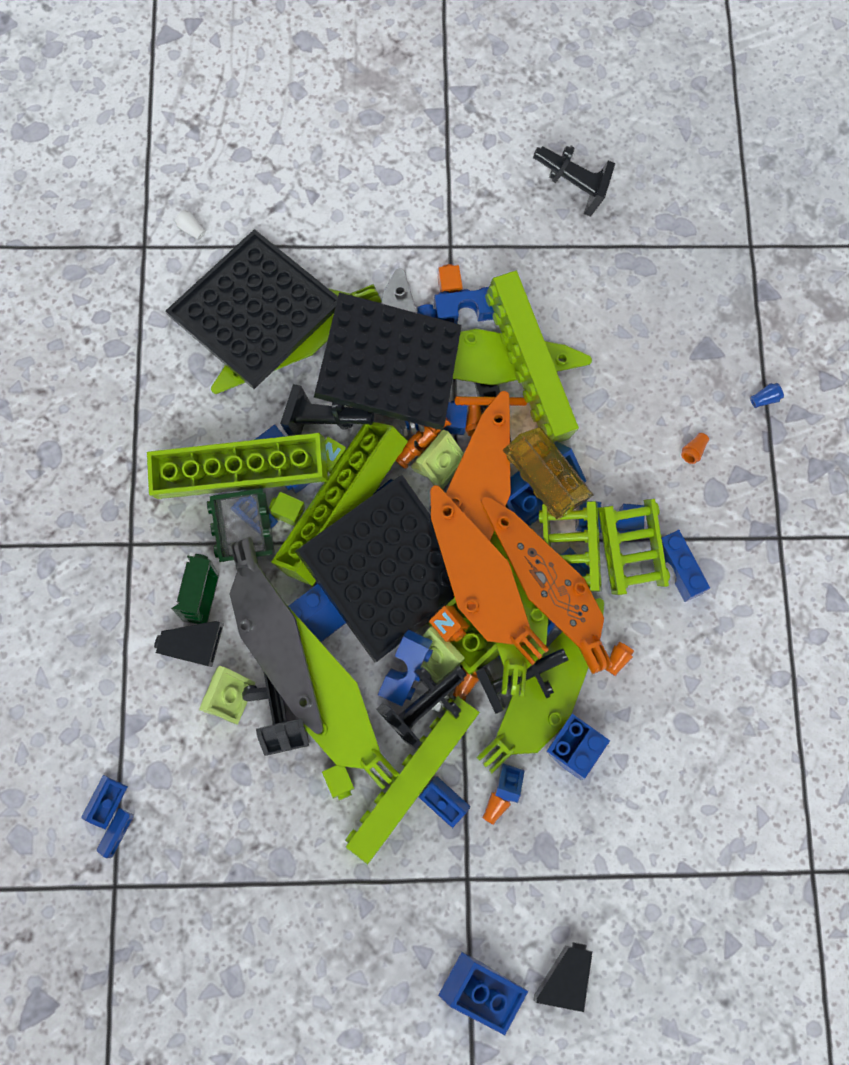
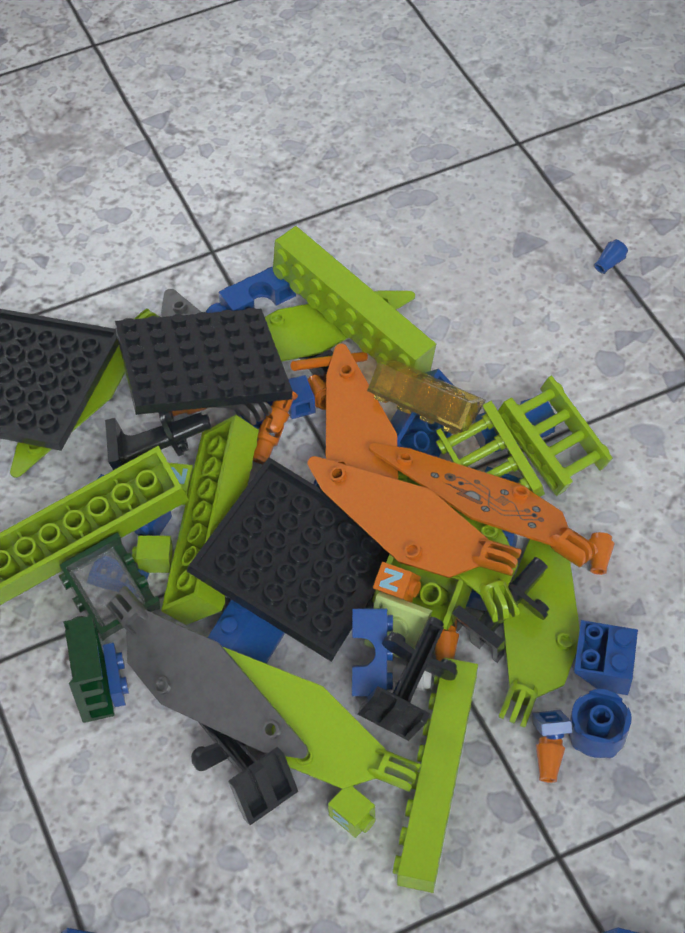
camera: 15 degrees left, 20 degrees down
black slope [154,621,224,667] -> none
yellowish green bracket [199,666,256,725] -> none
yellowish green bracket [411,430,464,490] -> none
blue slope [419,776,470,828] -> none
orange brick [438,264,463,293] -> none
black piece [533,145,616,217] -> none
blue arch [661,530,710,602] -> none
orange cone [681,433,709,464] -> none
none -> blue plate [103,643,129,707]
none -> blue brick [569,689,632,758]

